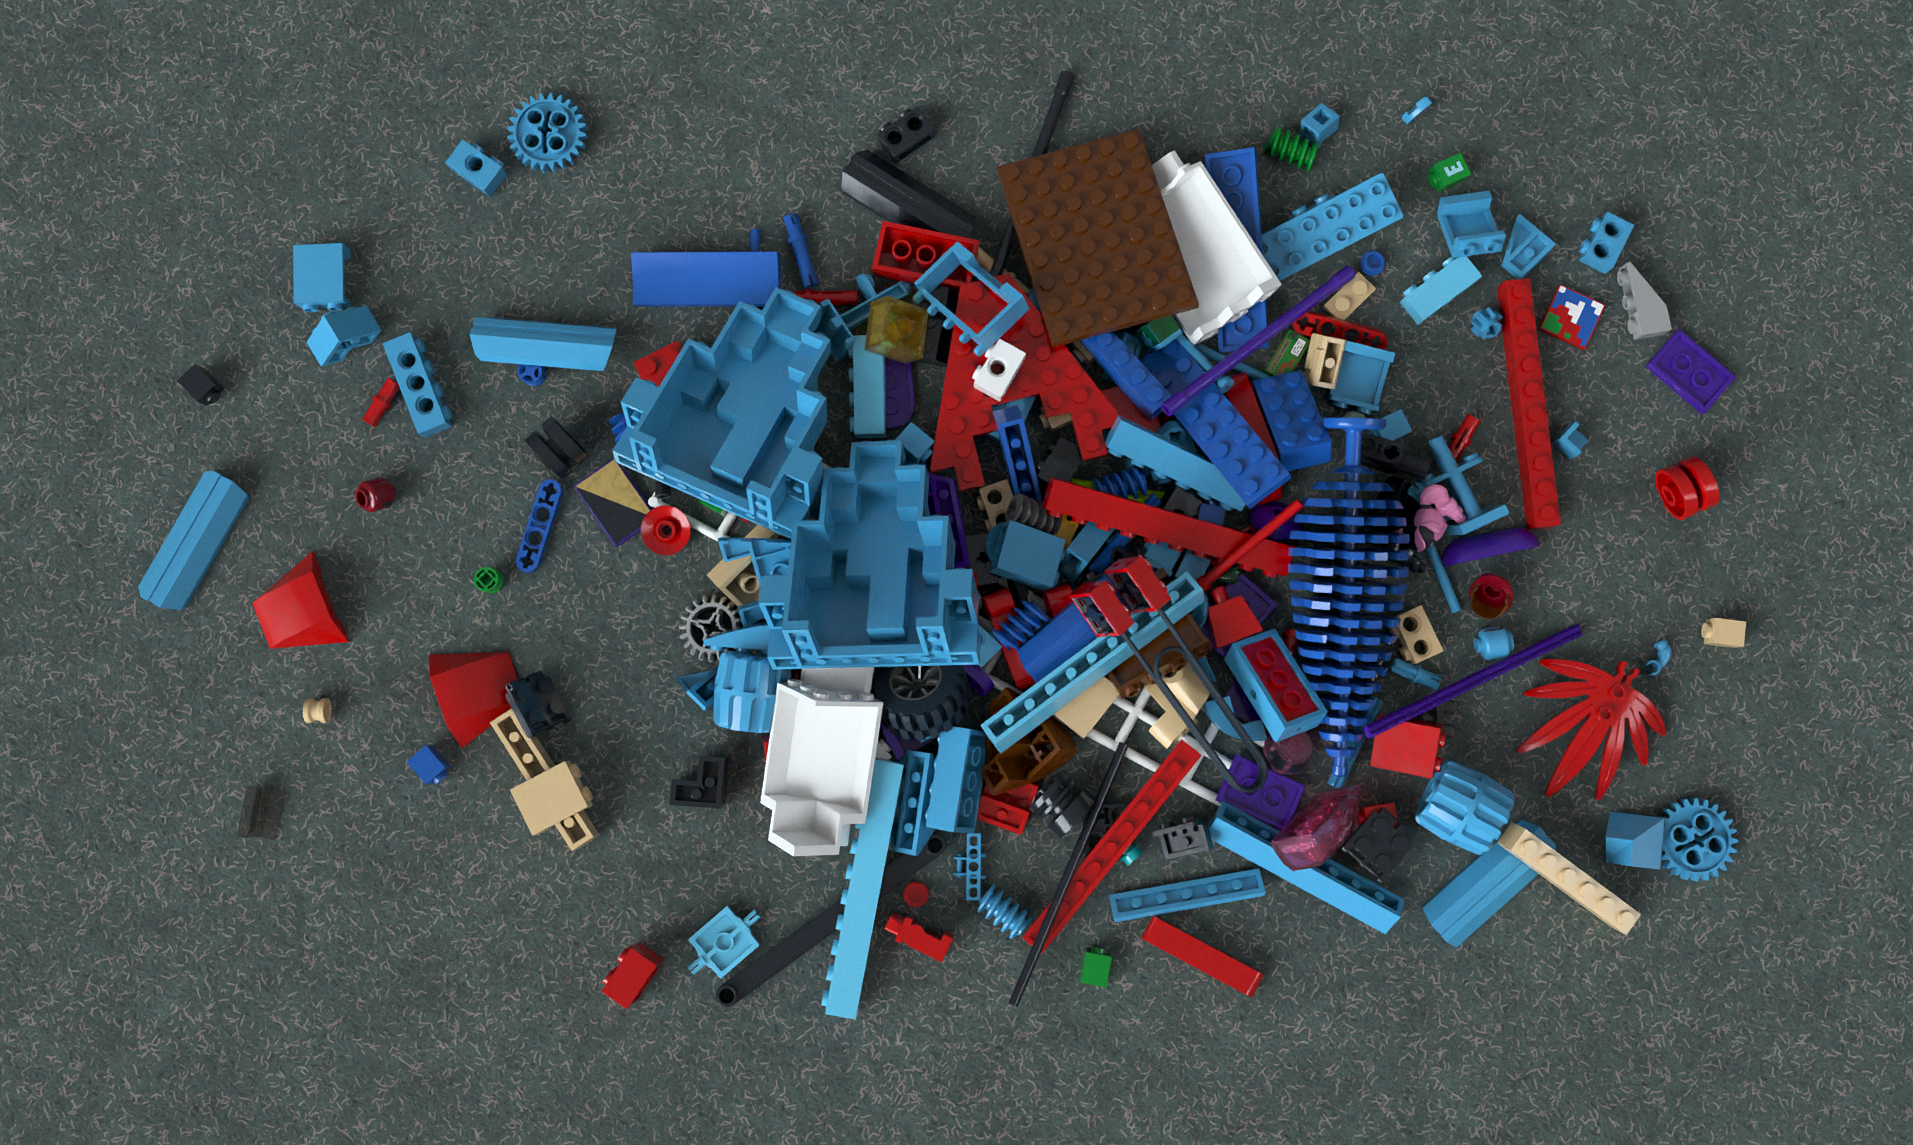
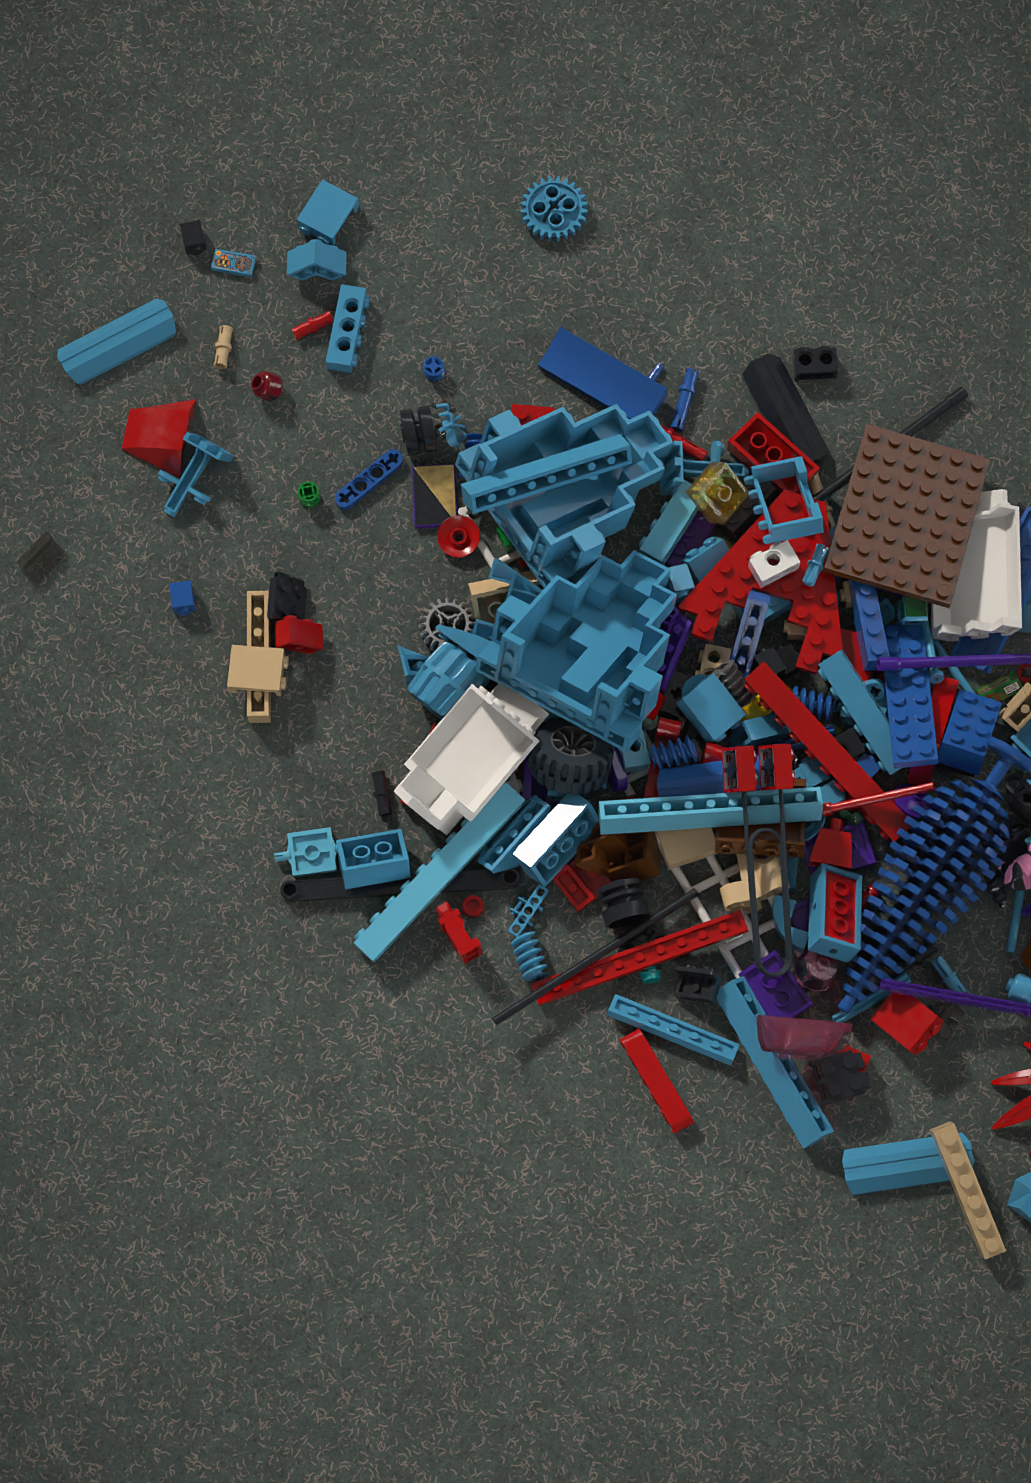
camera: 30 degrees right, 10 degrees down
tan wheel [303,698,331,723] -> none
red wedge [429,652,518,749] -> none
dark azure brick [445,139,507,197] -> none
dark azure piece [470,316,617,371] -> none
red brick [601,942,665,1009] -> none
black brick [669,755,729,809] -> none
green brick [1080,946,1112,988] -> none
tan brick [1389,605,1443,664] -> none
dark azure wheel [1415,760,1515,855] -> none
none -> dark azure piece [158,432,234,517]
none -> tile [211,249,257,277]
none -> tan pin [214,325,233,369]
none -> red brick [275,615,323,654]
none -> dark azure brick [336,829,411,889]
none -> black pin [372,771,392,816]
none -> animal [431,397,467,451]
none -> dark azure brick [461,434,632,514]
none -> dark azure brick [682,537,729,583]
none -> dark azure axle [802,544,830,587]

